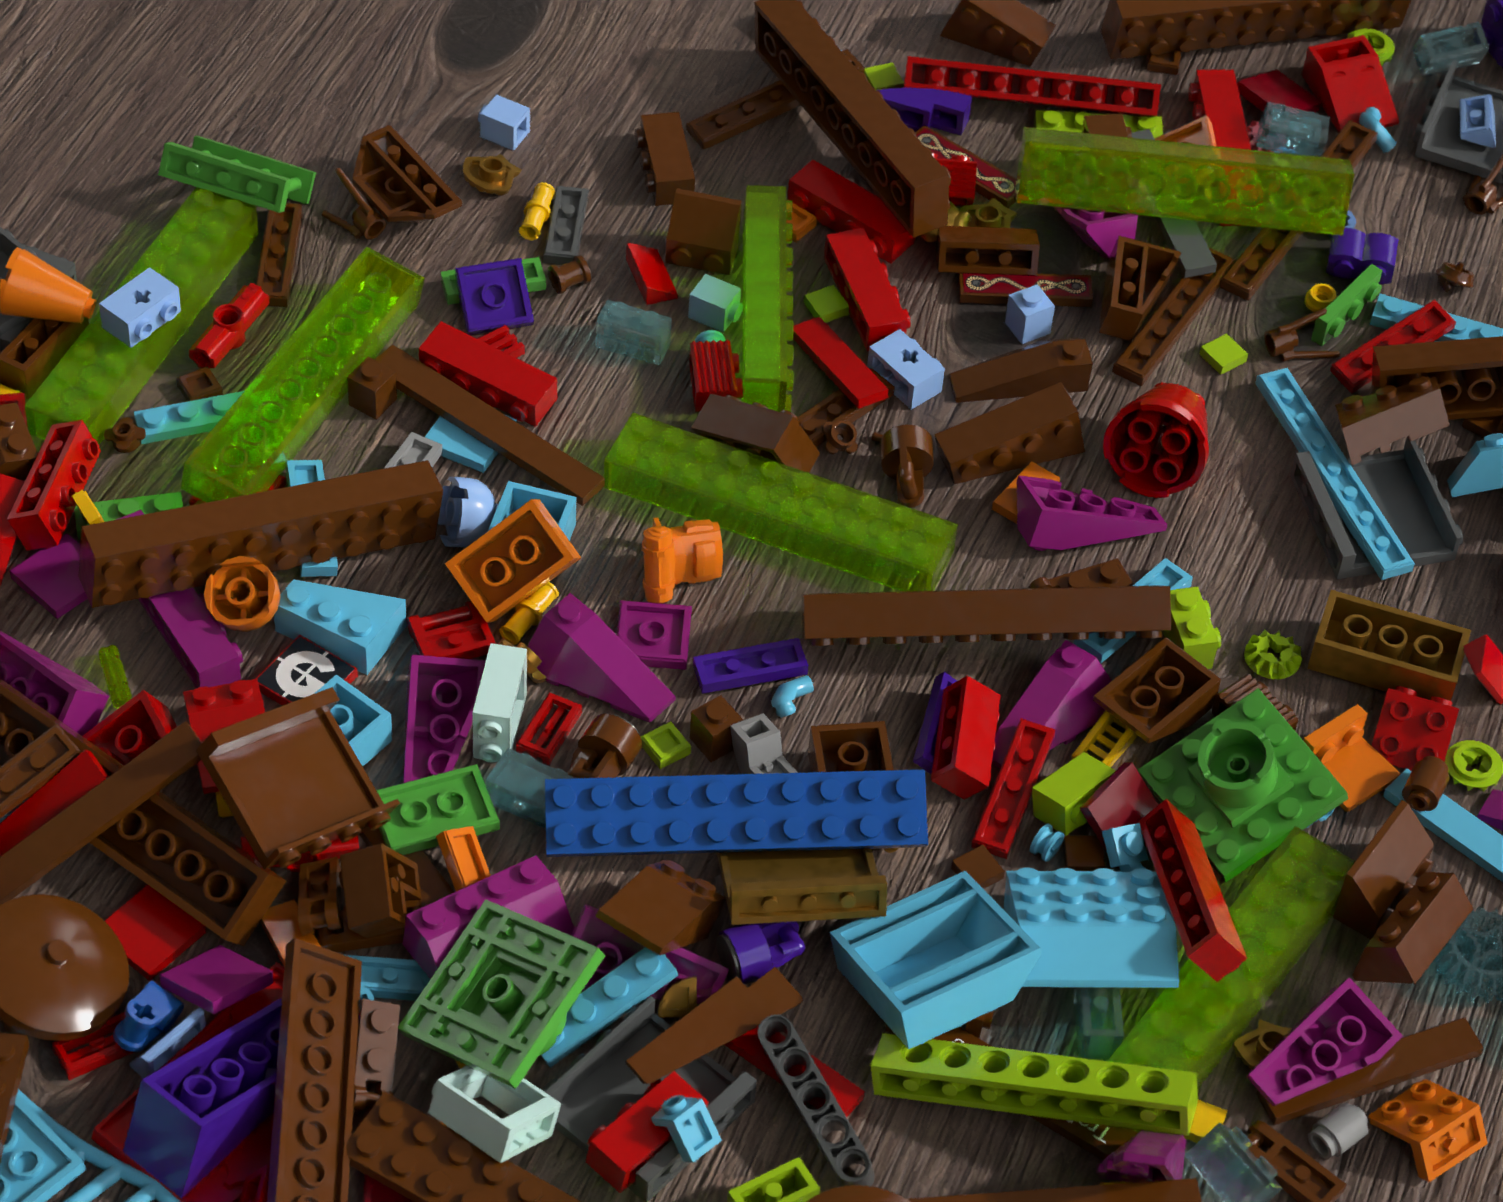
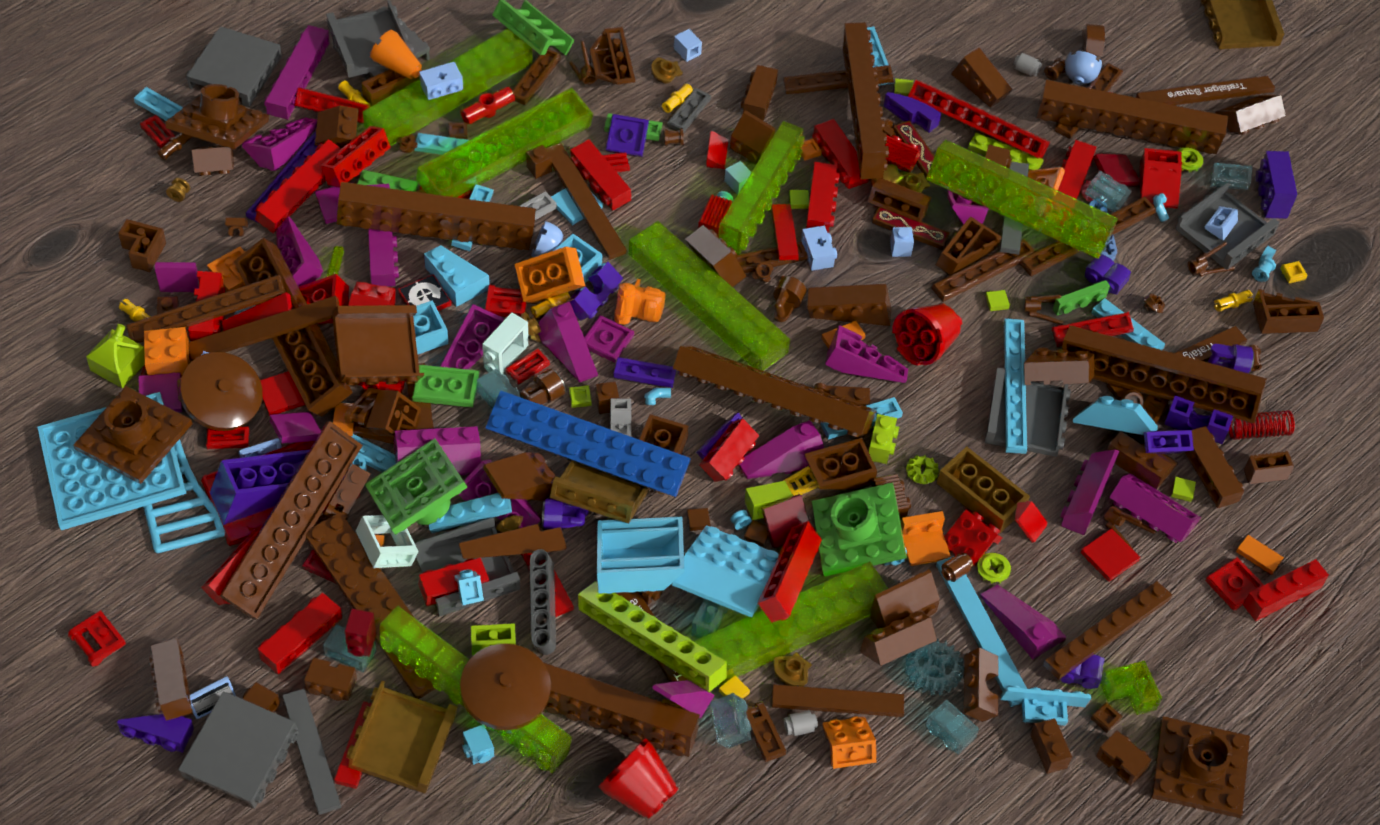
camera: 25 degrees right, 5 degrees up
yellow tile [72,490,104,525] -> none
blue piece [113,981,185,1052] -> none
orange cylinder [204,556,281,632] -> none
orange tile [436,826,491,892] -> none
clear light blue brick [596,300,672,365] -> none
reddish brown wedge [949,338,1093,403] -> none
red tile [971,718,1056,859] -> none
medium azure plate [1102,823,1149,872] -> none
magenta wedge [1246,977,1403,1106] -> none
yellow plate [1305,283,1337,312] -> none
none -> dark purple arch [566,261,623,321]

